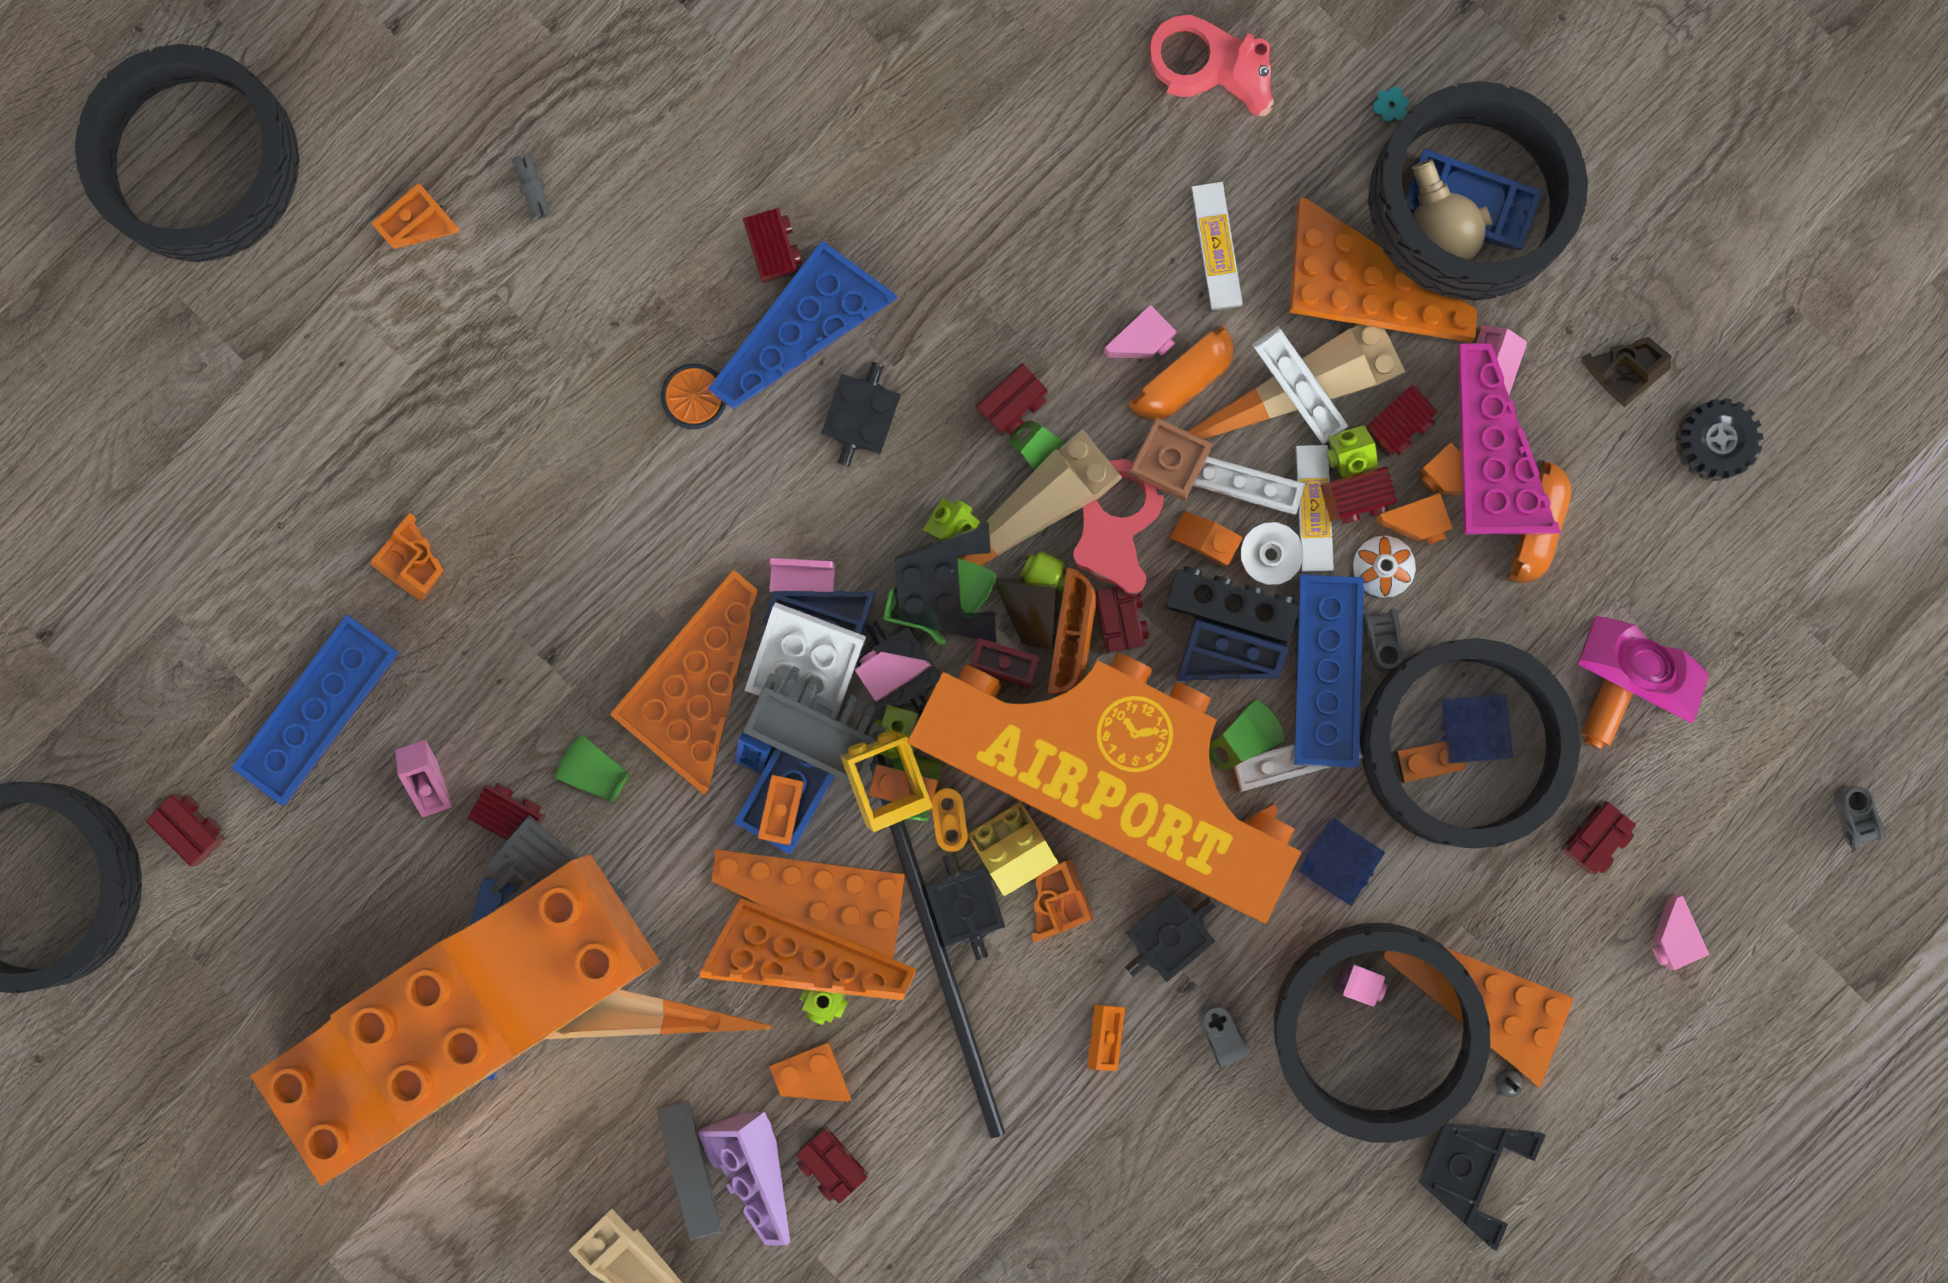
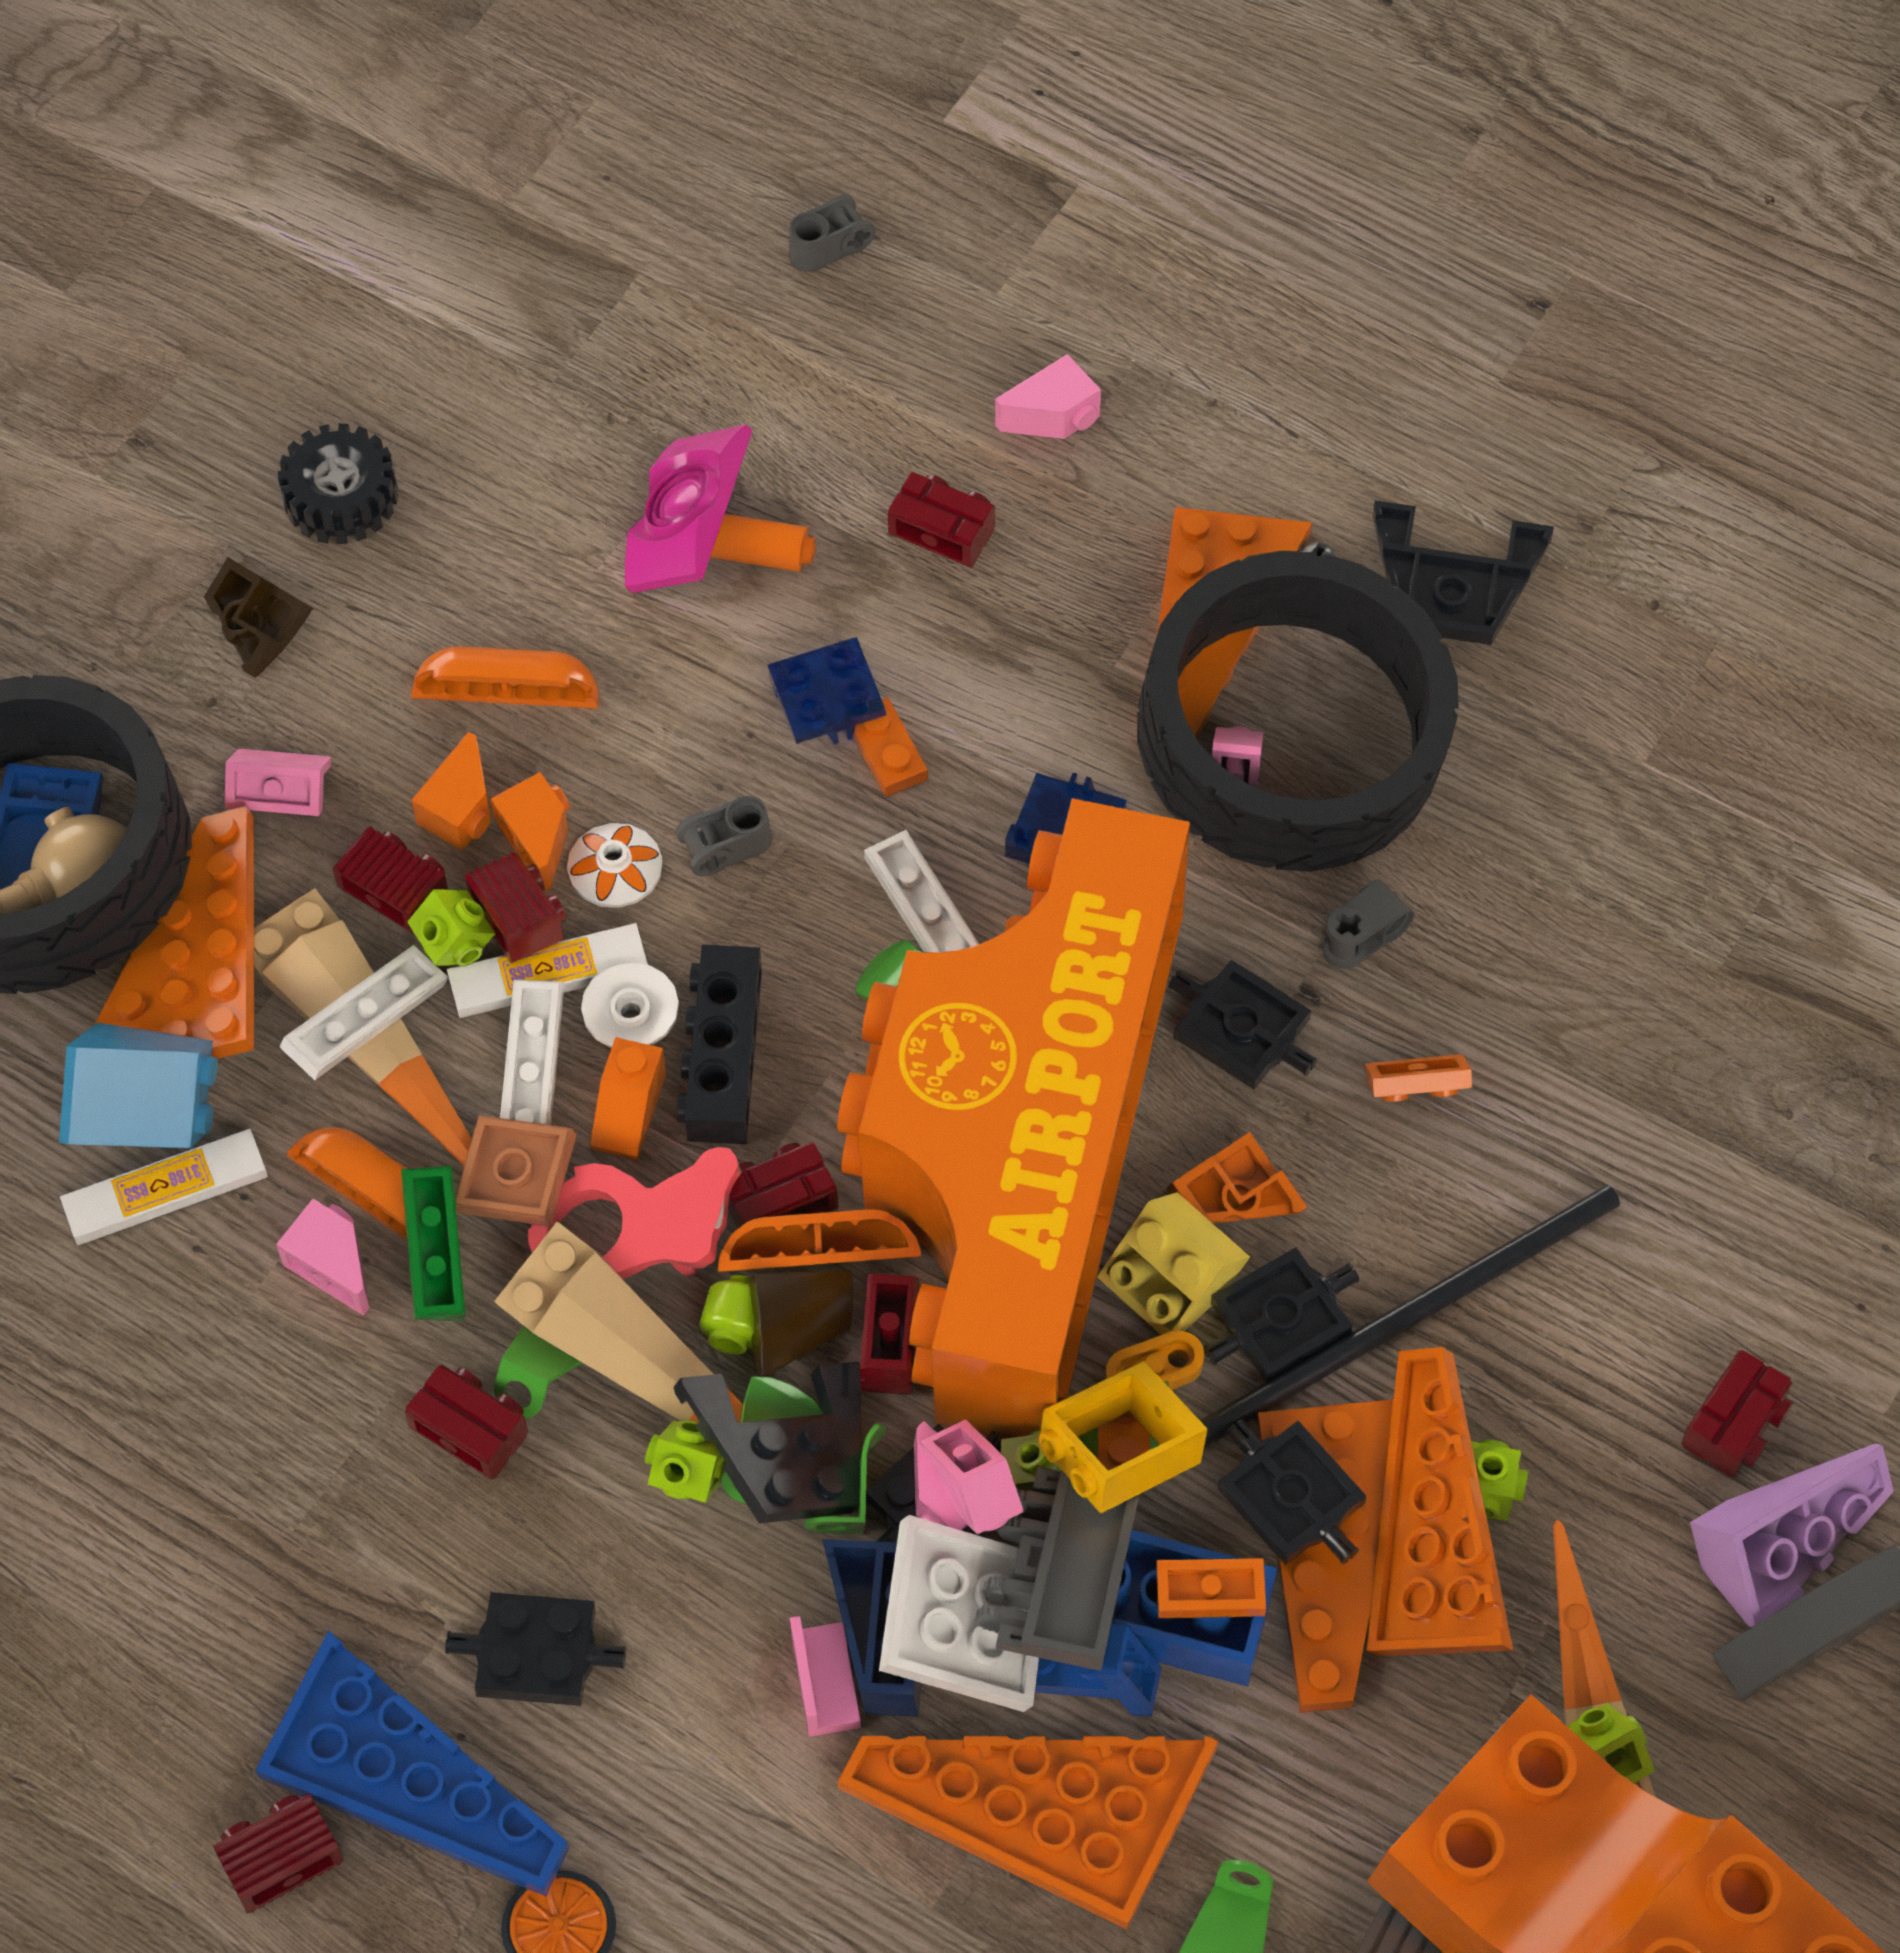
camera: 105 degrees left, 25 degrees down
orange wing [769,1042,852,1102] -> none
dark blue wedge [1177,617,1289,681] -> none
blue plate [1293,575,1364,768] -> none
black tyre [1360,638,1581,849] -> none
dark pink wing [1457,343,1561,535] -> none
none -> dark azure slope [59,1023,218,1148]
none -> green slope [401,1166,466,1321]
none -> bright pink slope [919,1419,1024,1534]
none -> black plate [1218,1419,1366,1565]
none -> lime brick [1567,1703,1655,1783]

